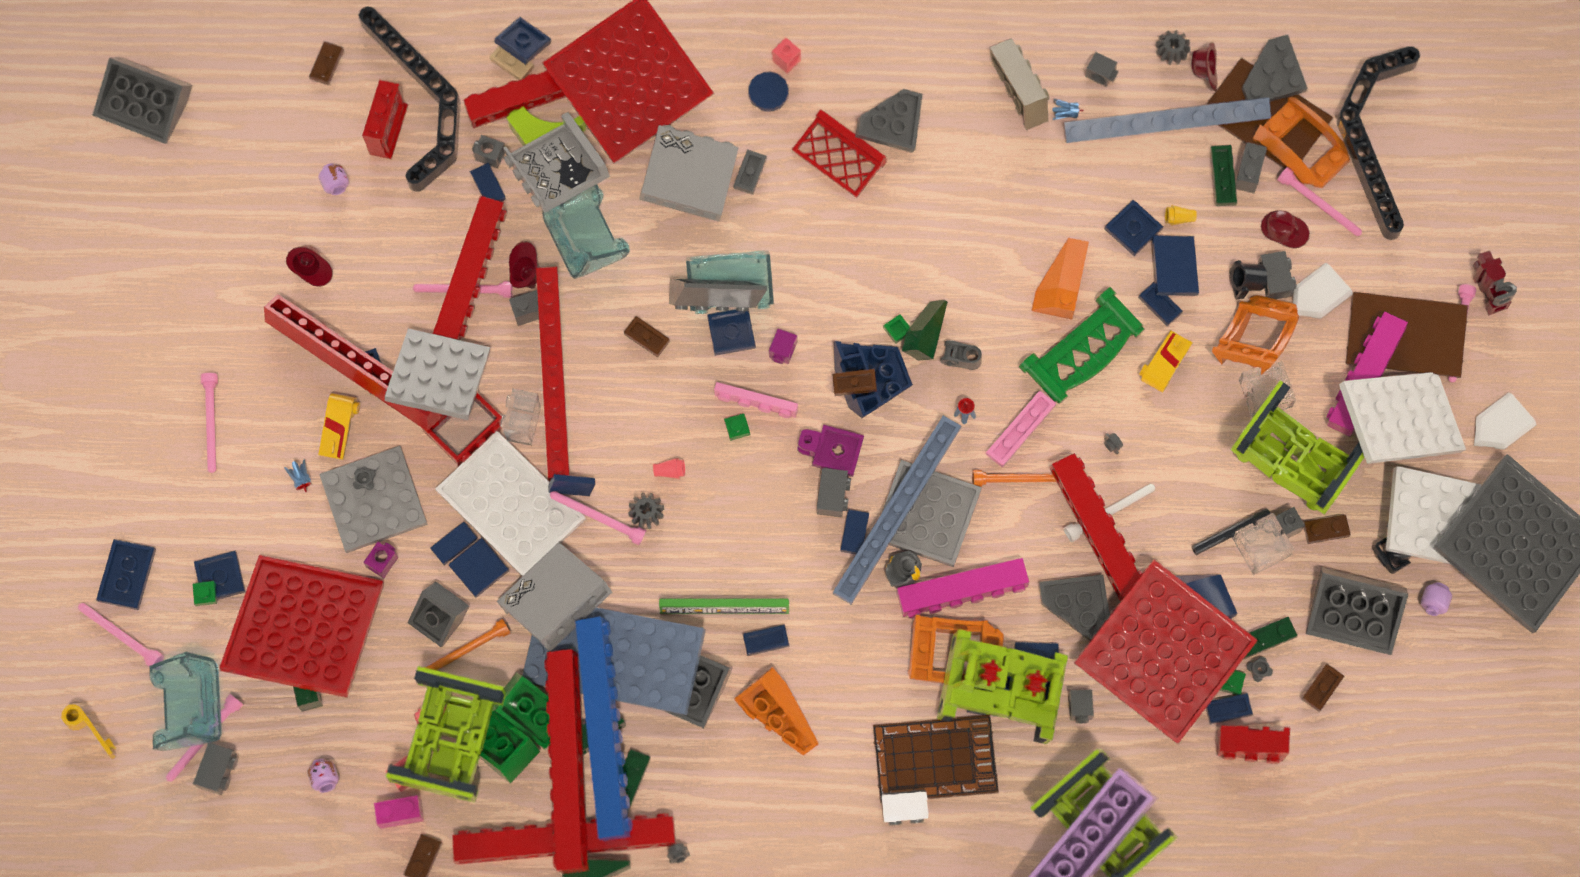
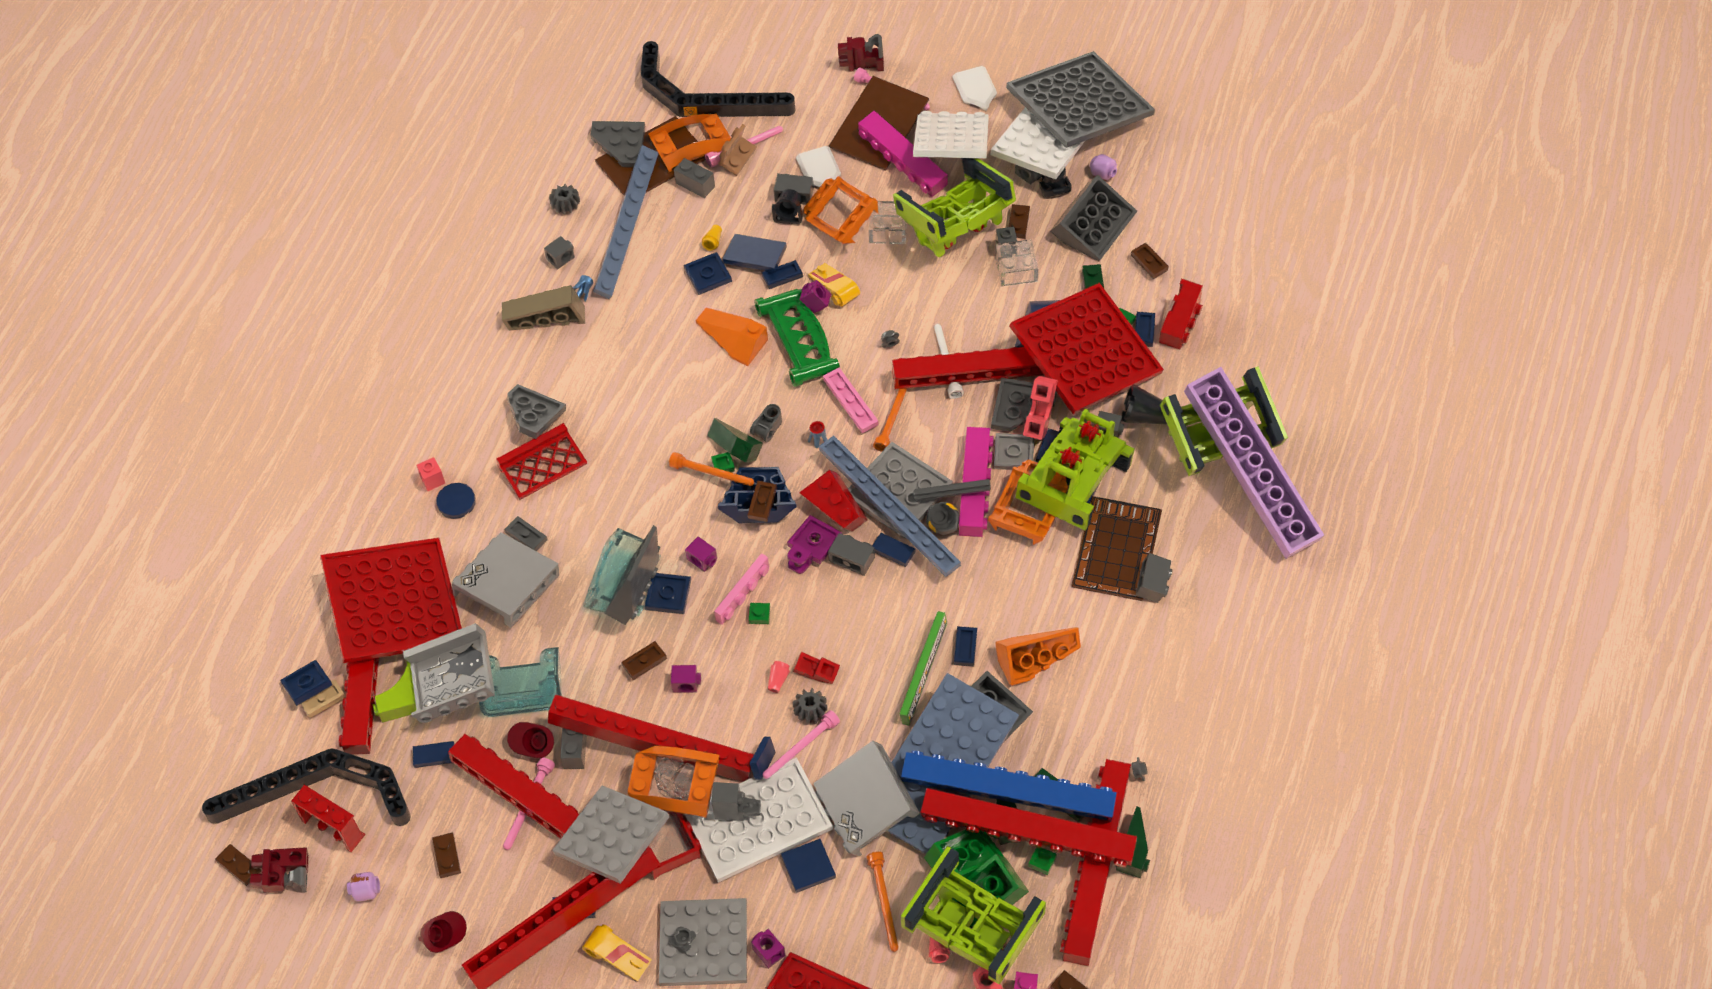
camera: 70 degrees left, 15 degrees down
dark grey slope [407,582,470,647] -> none
dark blue tile [430,522,478,565] -> none
dark grey brick [472,135,505,169] -> none
dark red piece [1191,42,1218,91] -> none
black piece [1191,508,1272,555] -> none
dark green plate [1210,145,1237,206] -> none
dark grey plate [1247,657,1273,682] -> none
dark red piece [1261,210,1310,249] -> none
none -> dark red hips [250,847,309,893]
none -> reddish brown plate [432,832,461,878]
none -> orange wedge [628,746,720,818]
none -> orange piece [669,452,754,486]
none -> magenta brick [671,665,701,693]
none -> dark grey hinge [711,782,761,821]
none -> medium nougat bracket [719,124,757,176]
none -> red slope [793,652,840,684]
none -> magenta brick [799,280,831,313]
none -> red wedge [799,470,868,532]
none -> dark grey axle [913,479,991,501]
none -> light grey tile [994,433,1034,470]
none -> coral arch [1023,376,1058,440]
none -> green plate [1028,847,1057,875]
none -> black cone [1121,384,1167,424]

